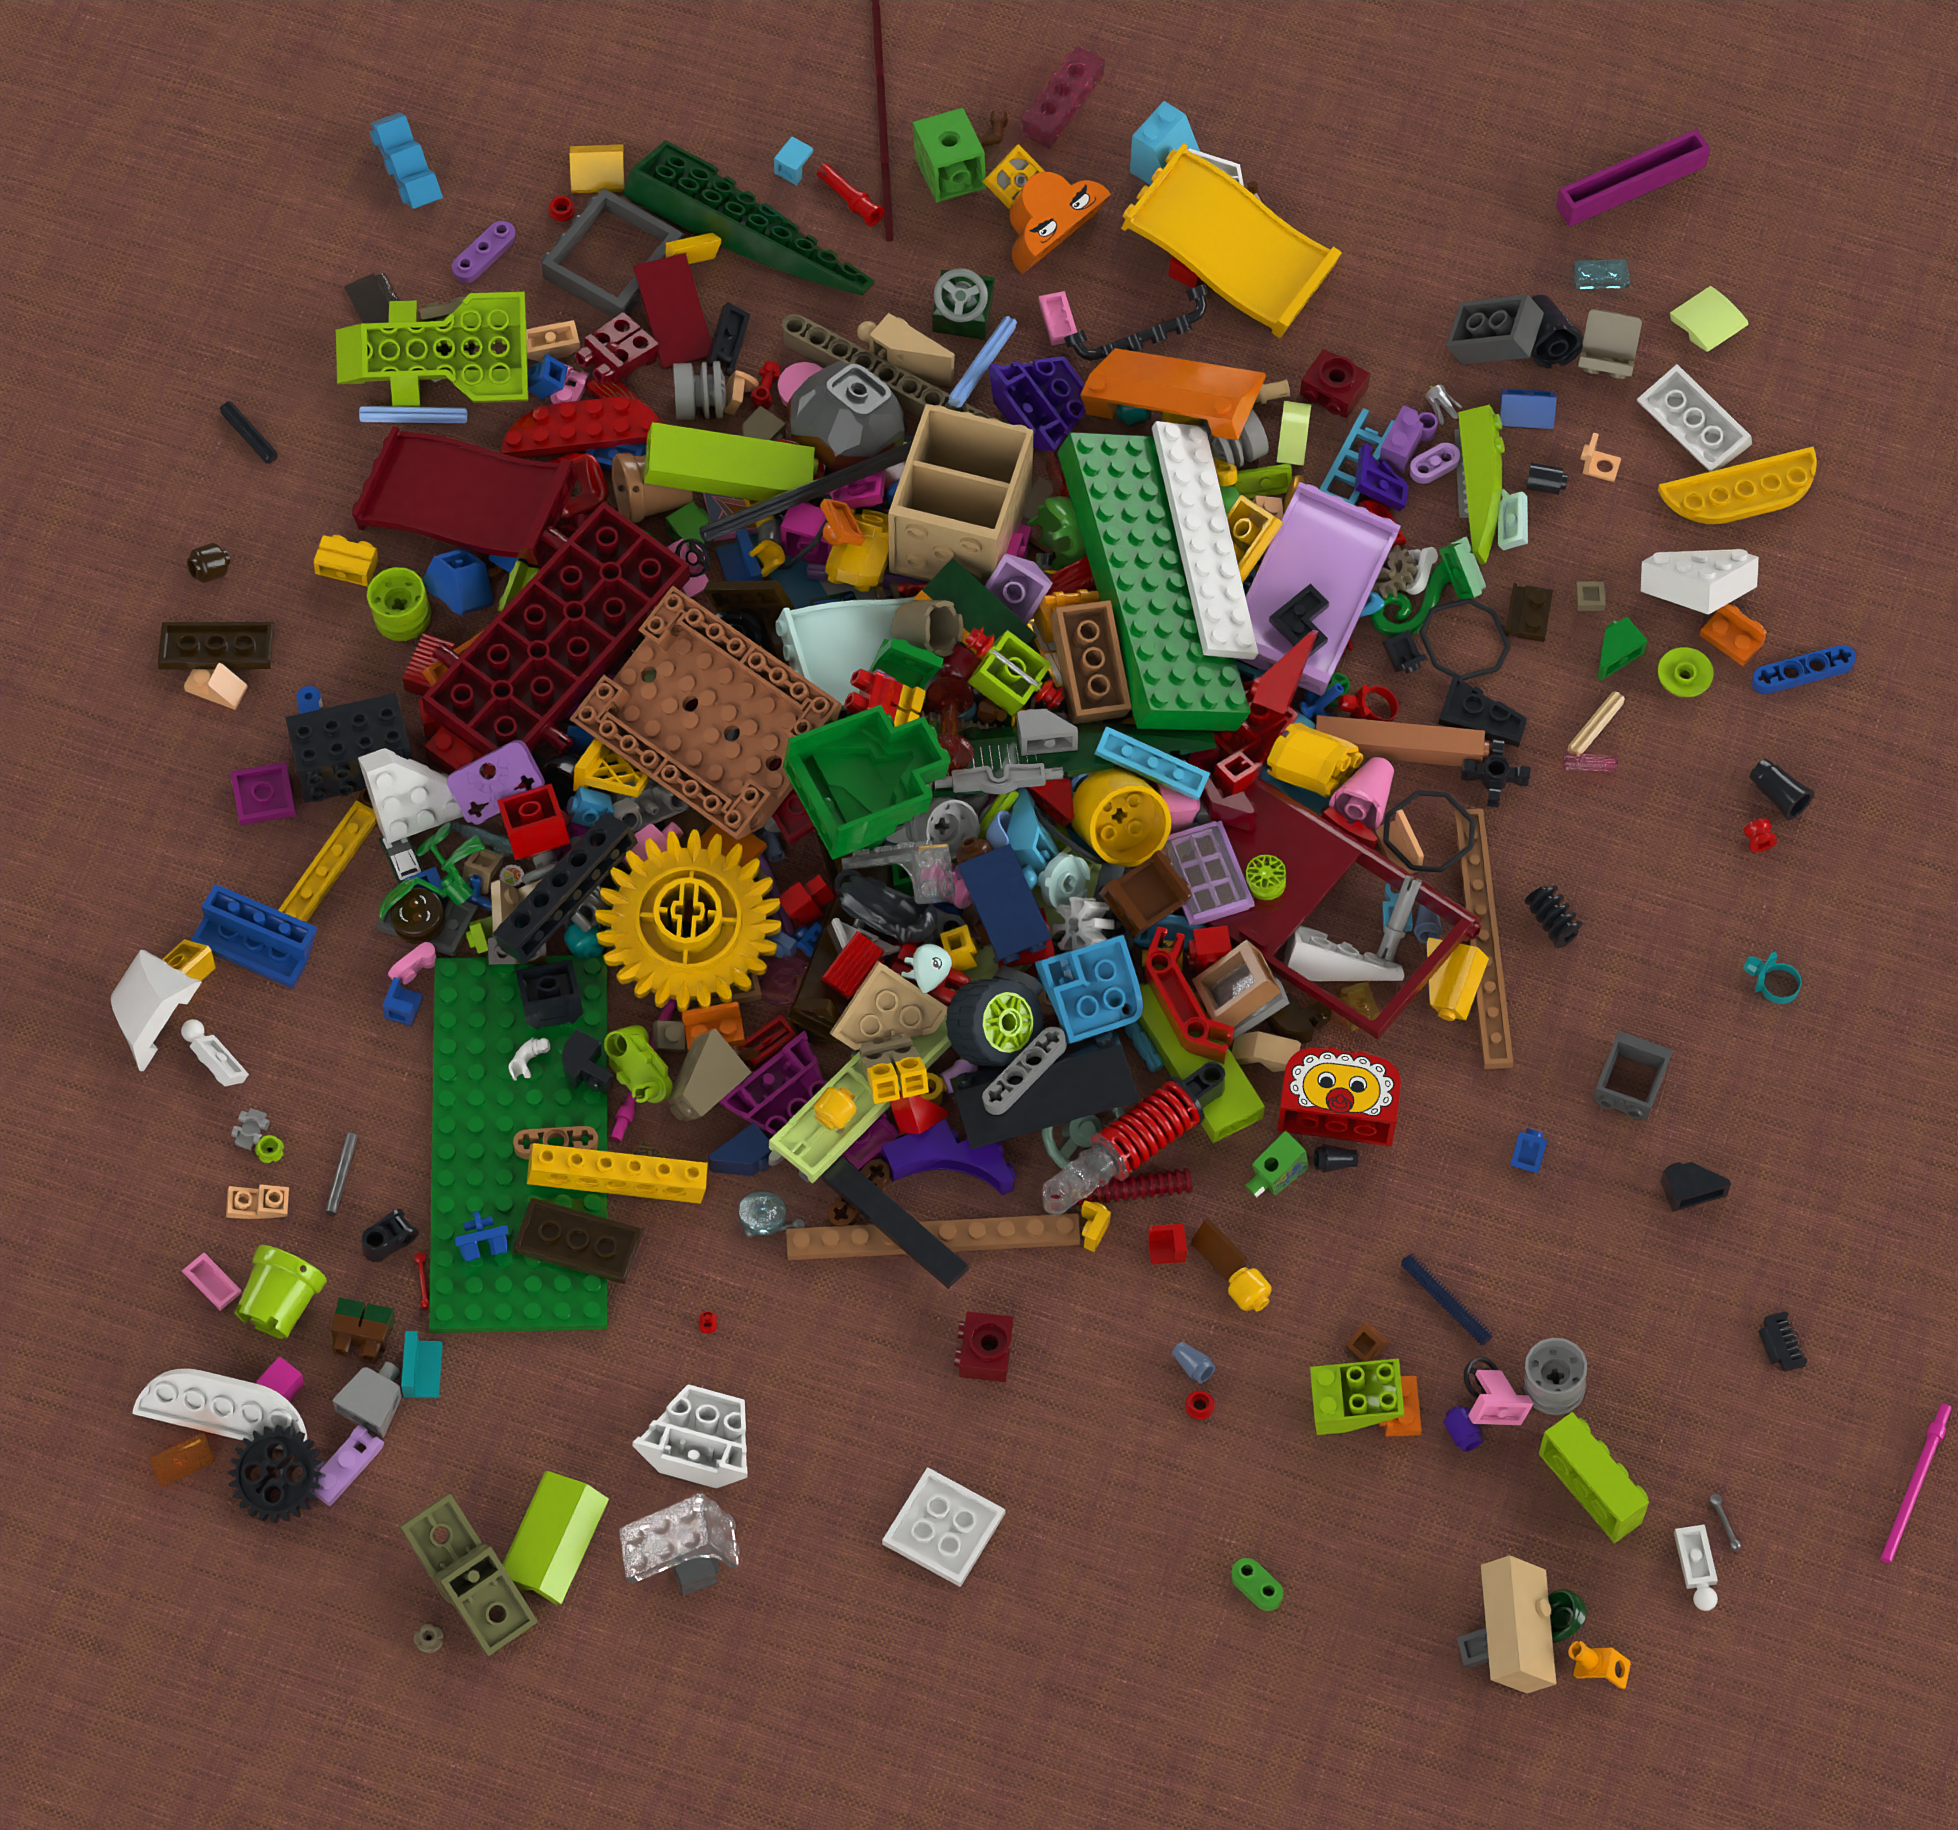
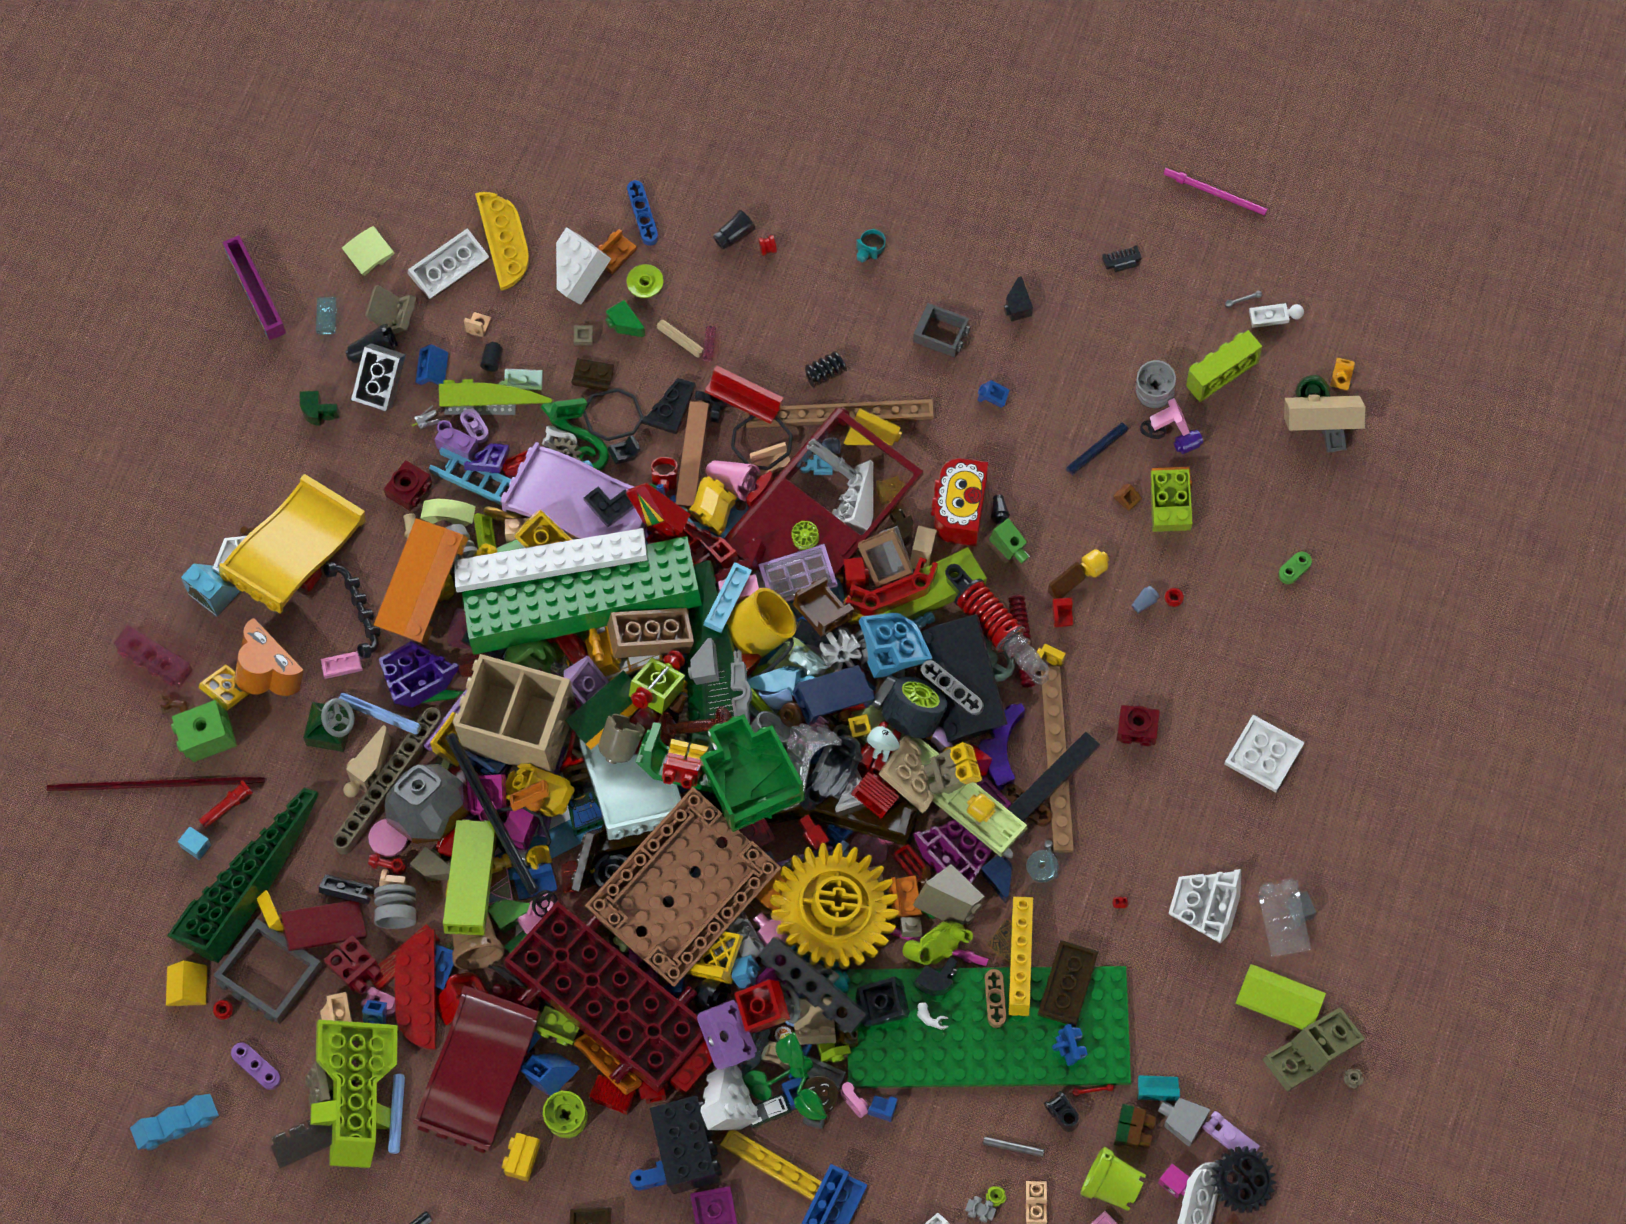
camera: 85 degrees left, 5 degrees up
none -> dark green brick [300,391,339,426]
none -> red panel [705,366,784,424]

